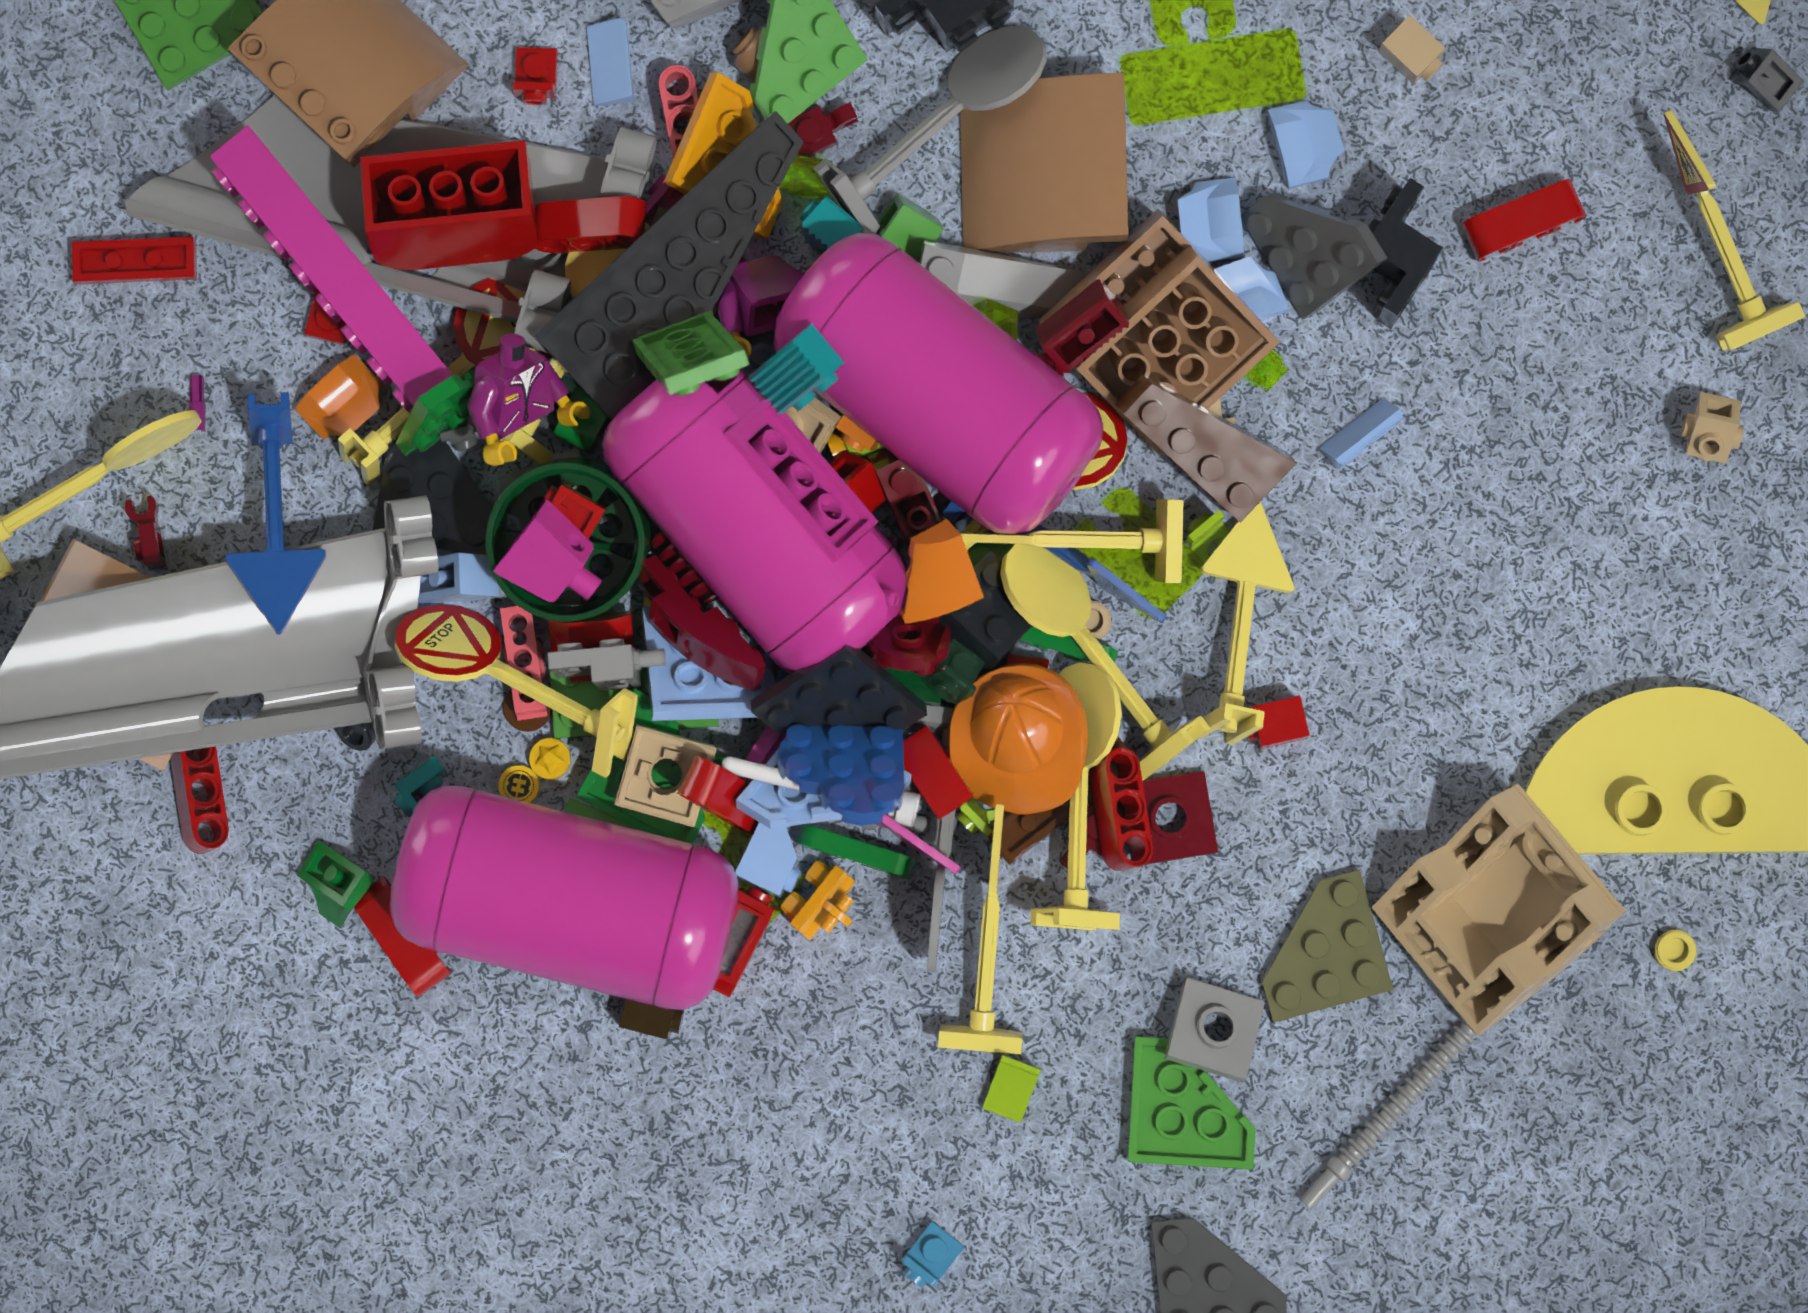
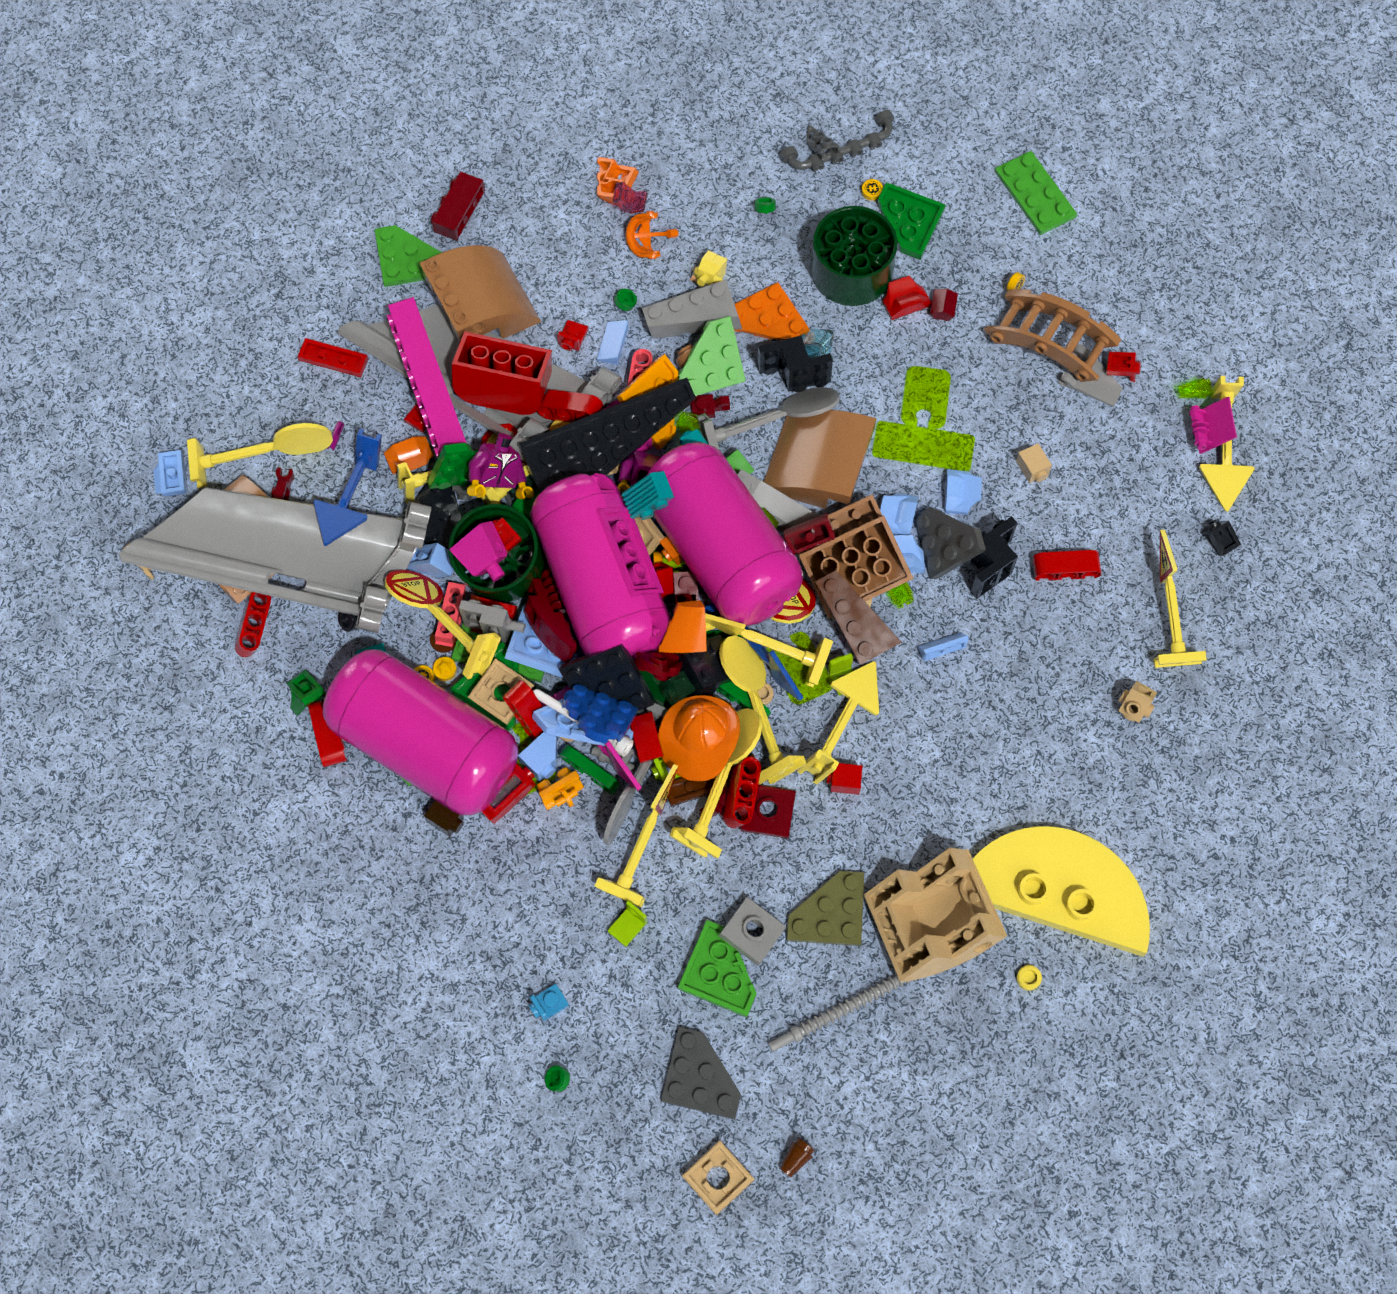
camera: 10 degrees right, 15 degrees down
bright green plate [632,311,749,396] -> none

